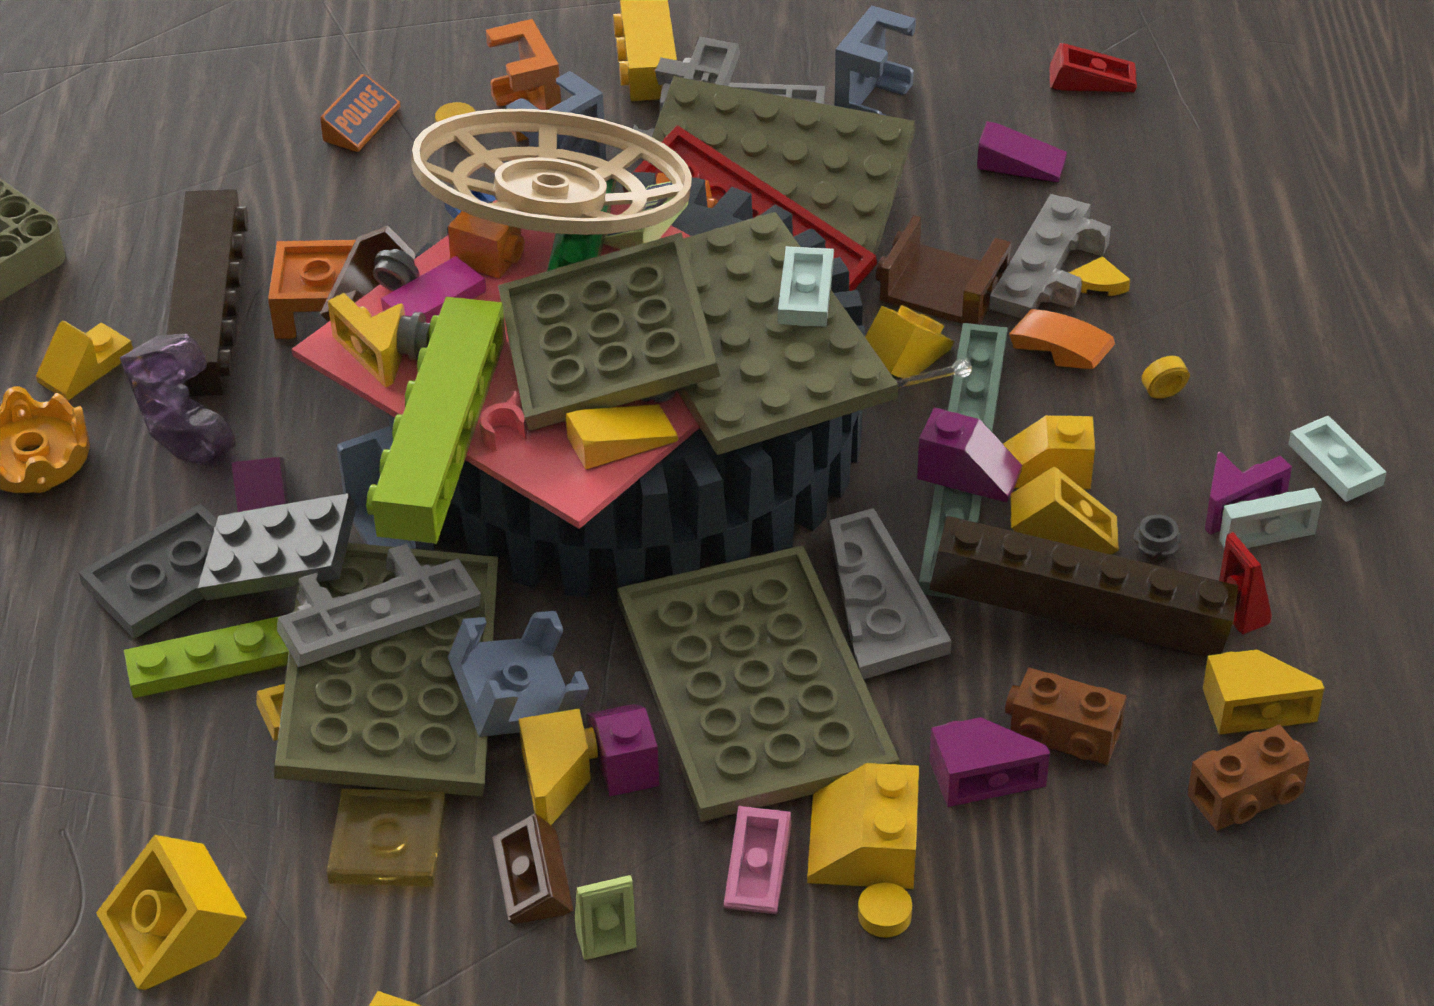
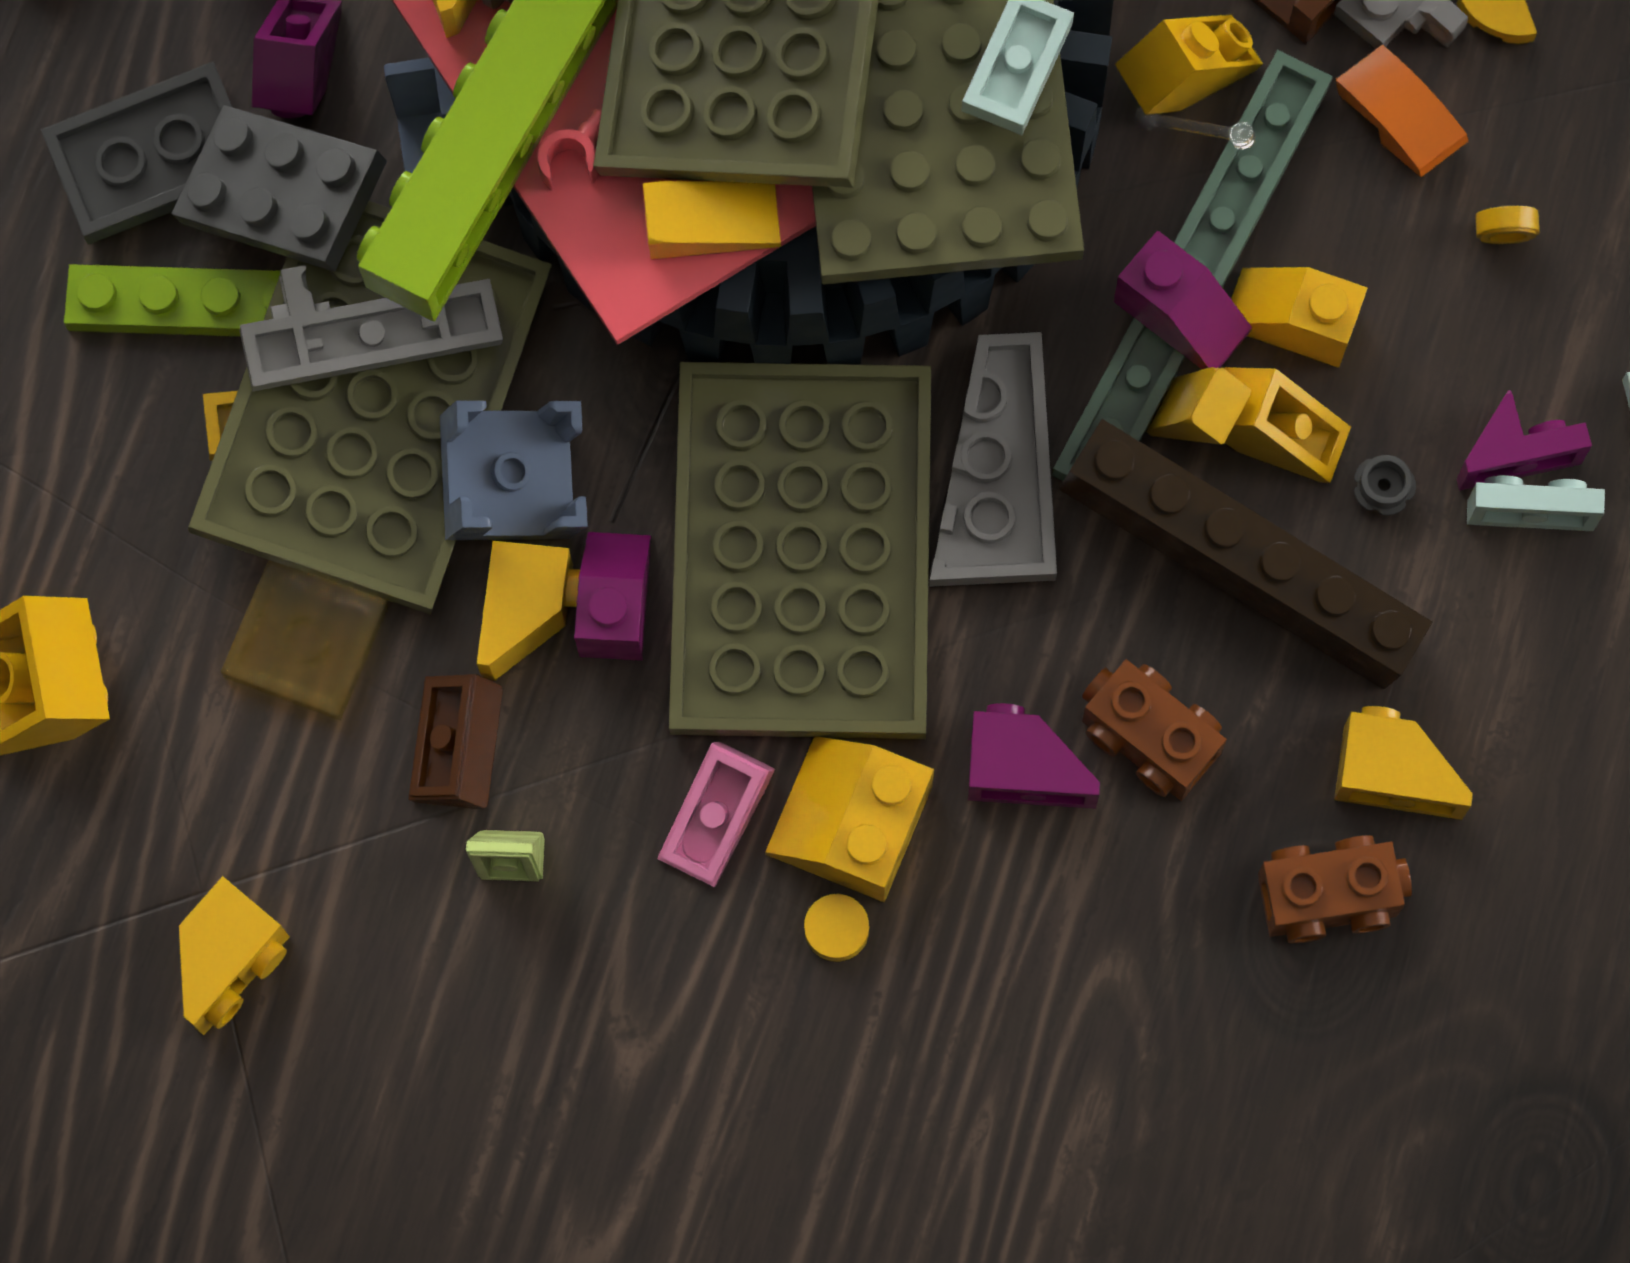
camera: 20 degrees right, 30 degrees up
red slope [1219,532,1272,635] -> none
none -> yellow slope [1147,367,1252,445]

